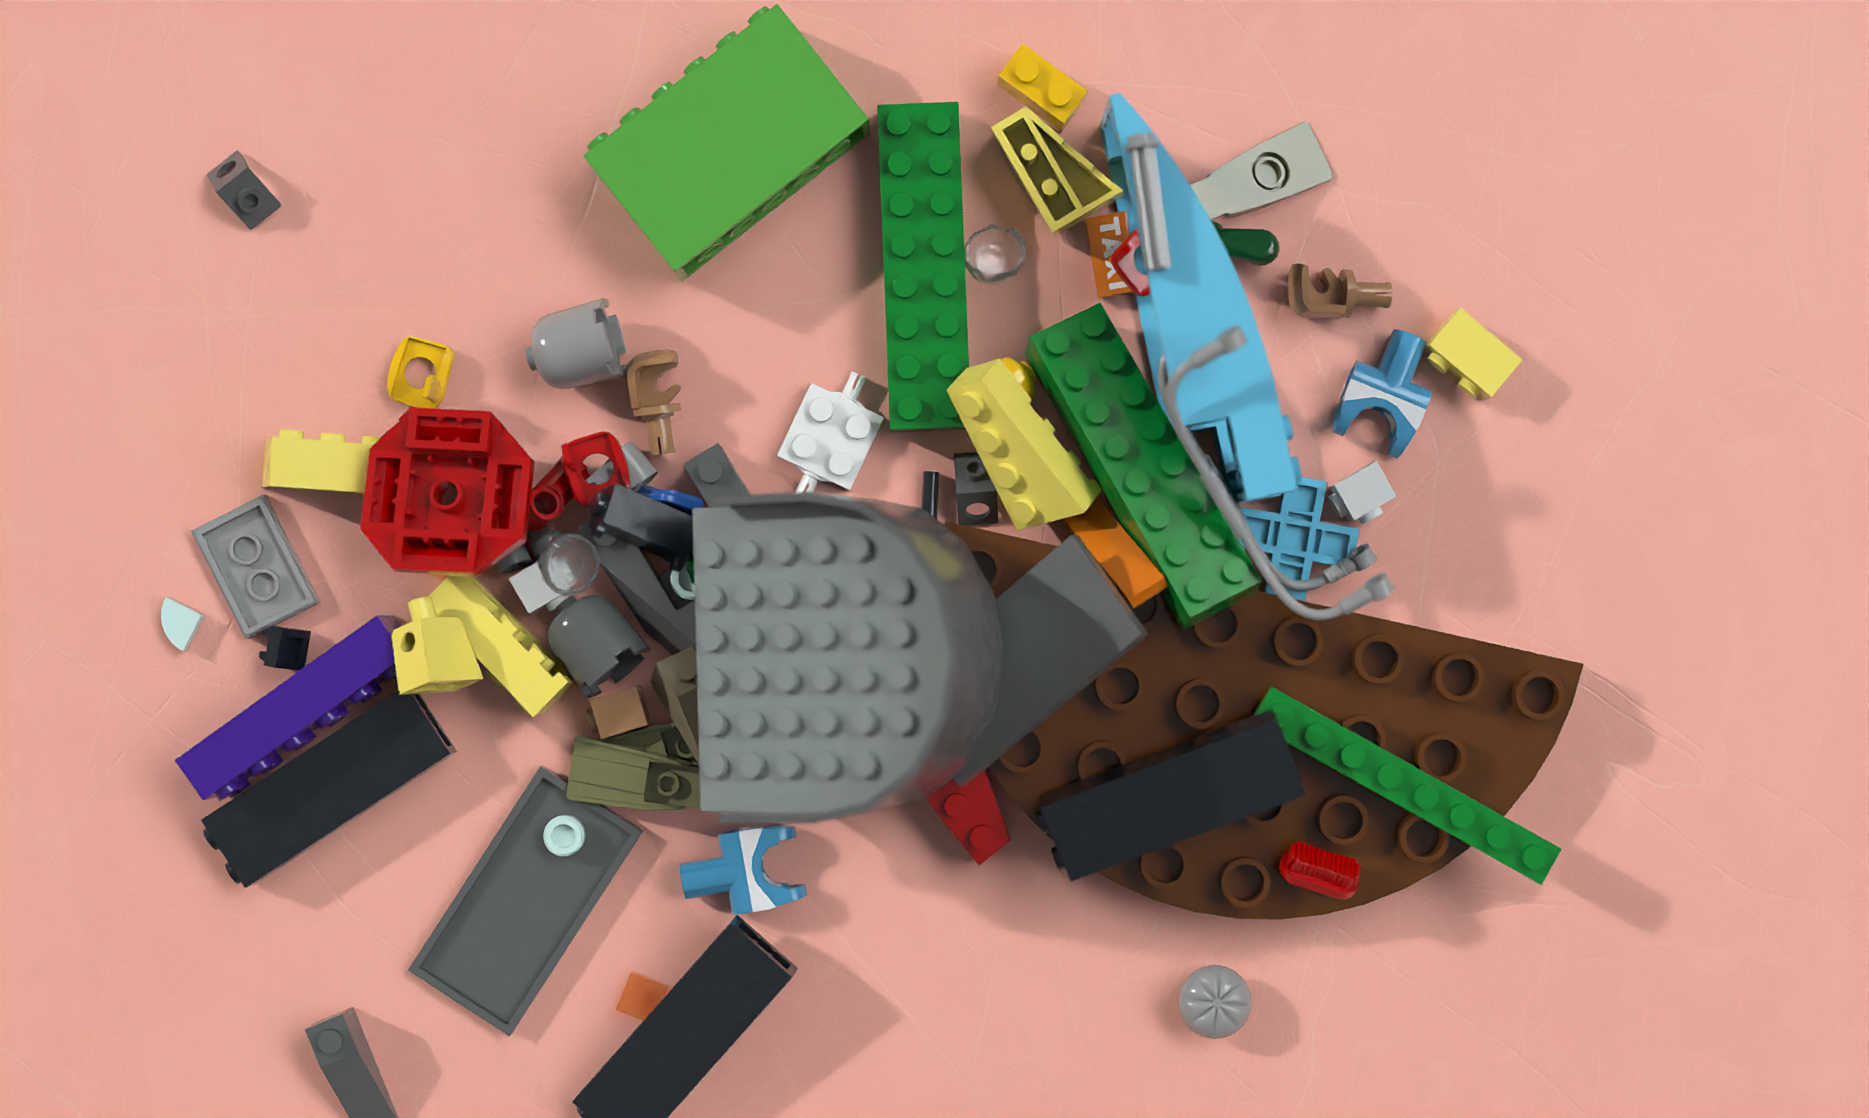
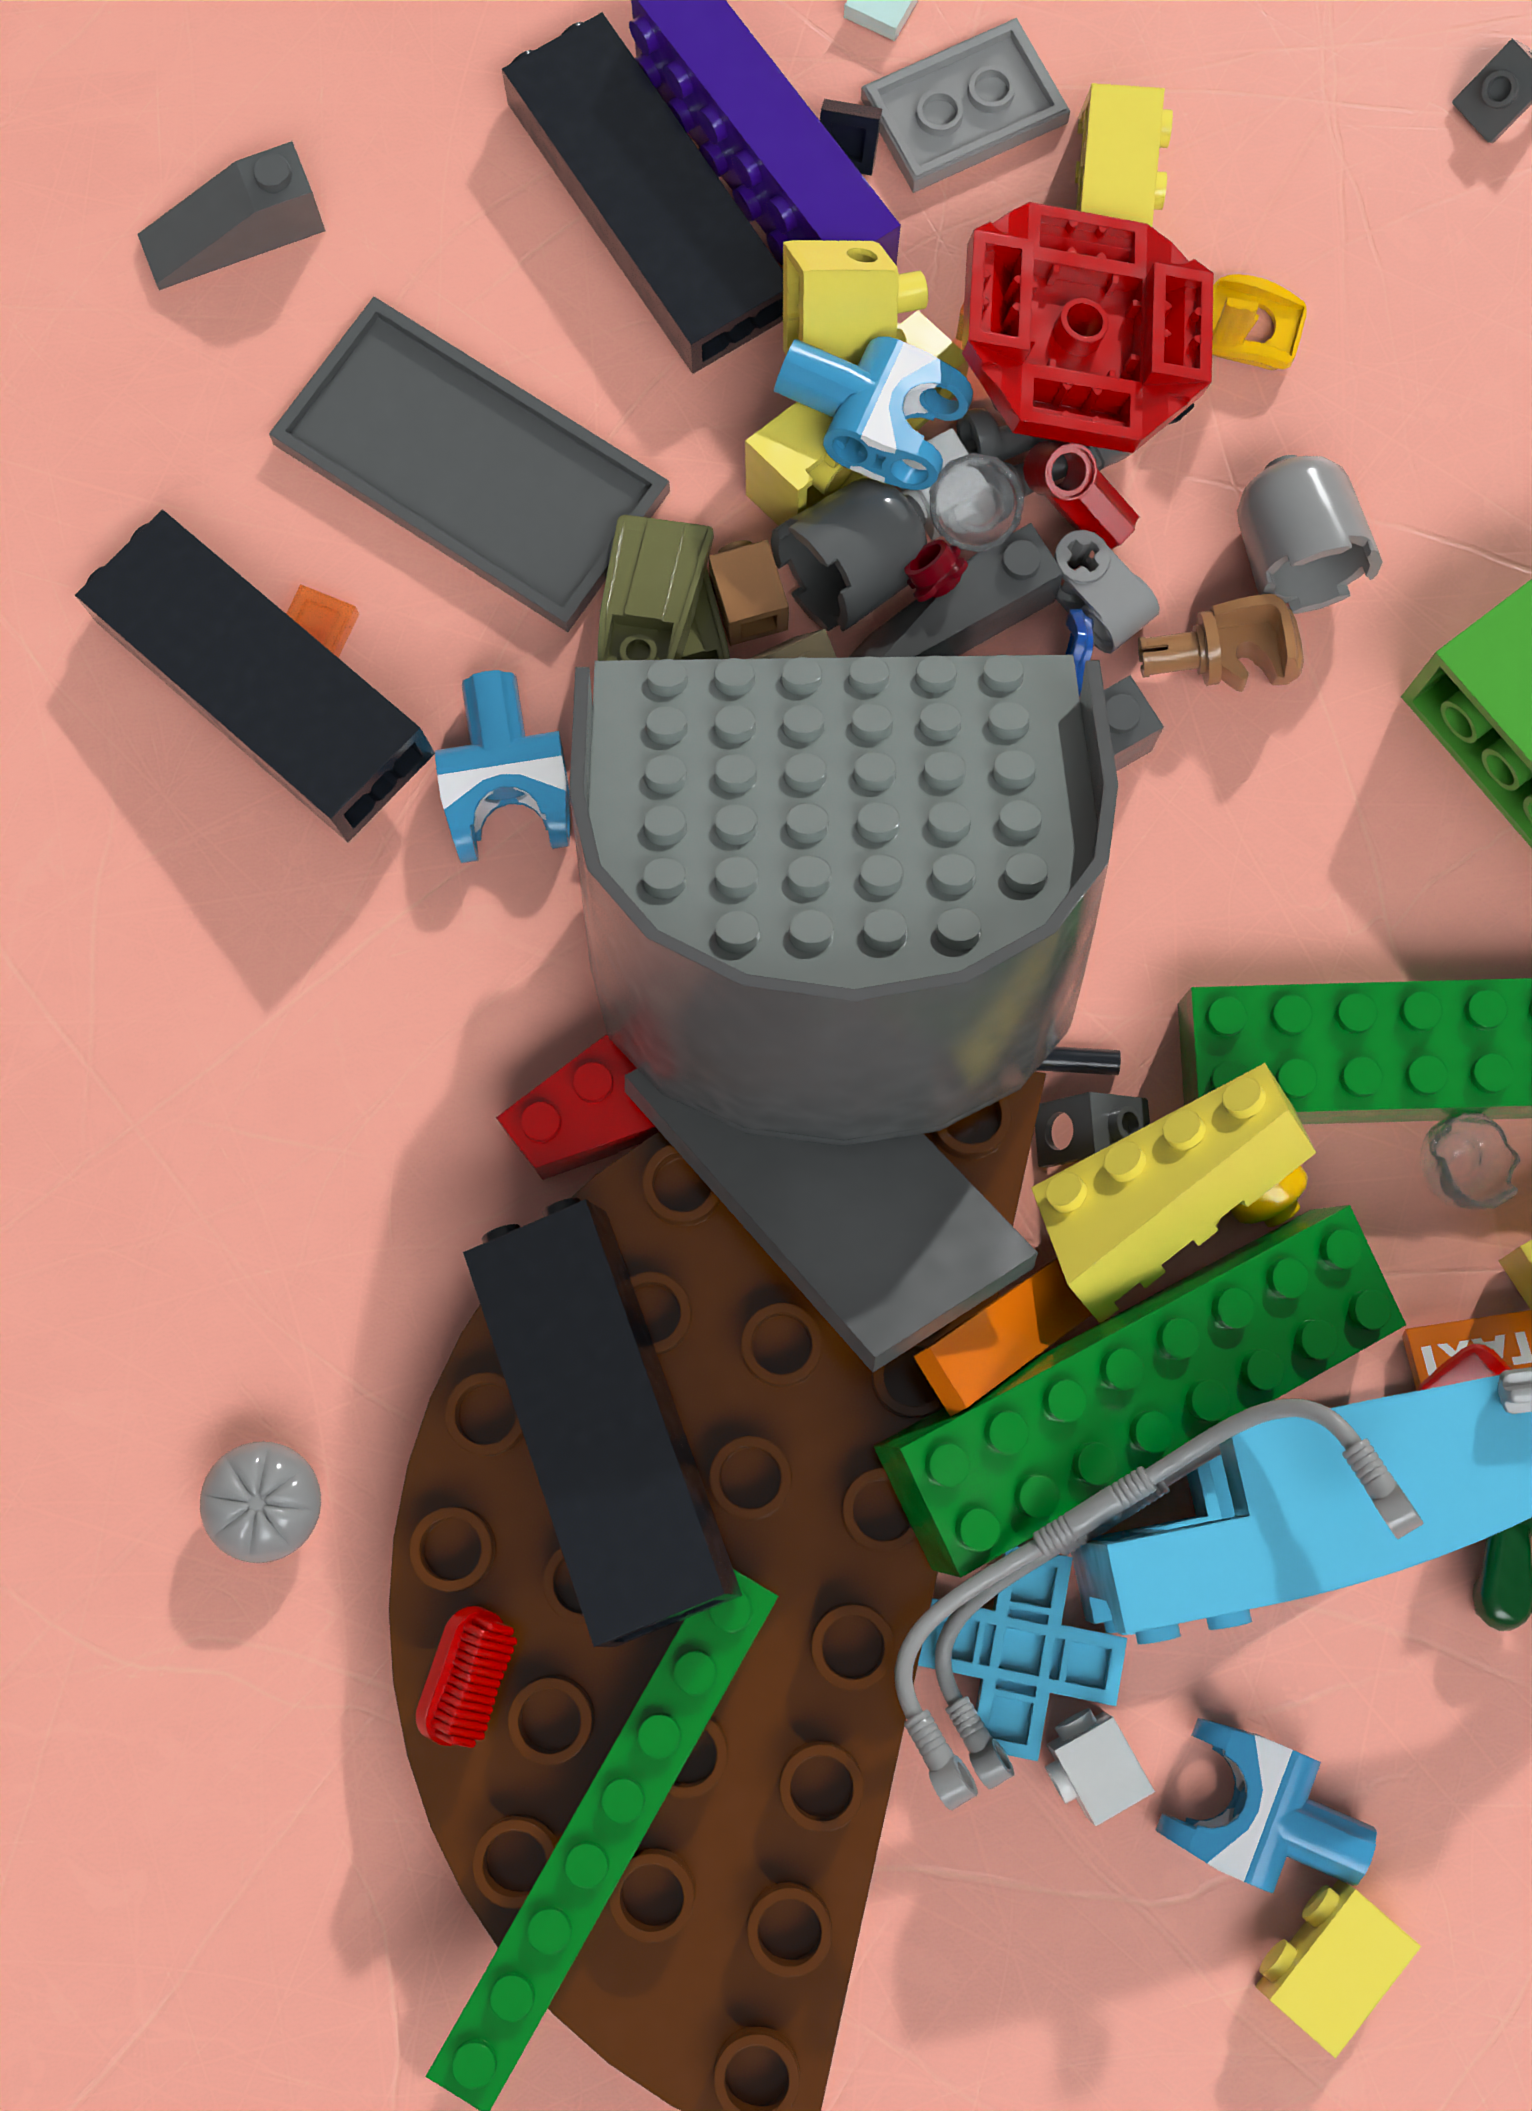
camera: 95 degrees right, 10 degrees down
light aqua tile [543,815,586,856] -> none
red piece [561,431,631,507] -> none
black brick [588,484,694,572] -> none
white plate [777,371,884,493] -> none
medium nougat piece [1288,263,1392,319] -> none
none -> dark azure connector [774,336,973,490]
none -> dark red plate [904,539,968,602]

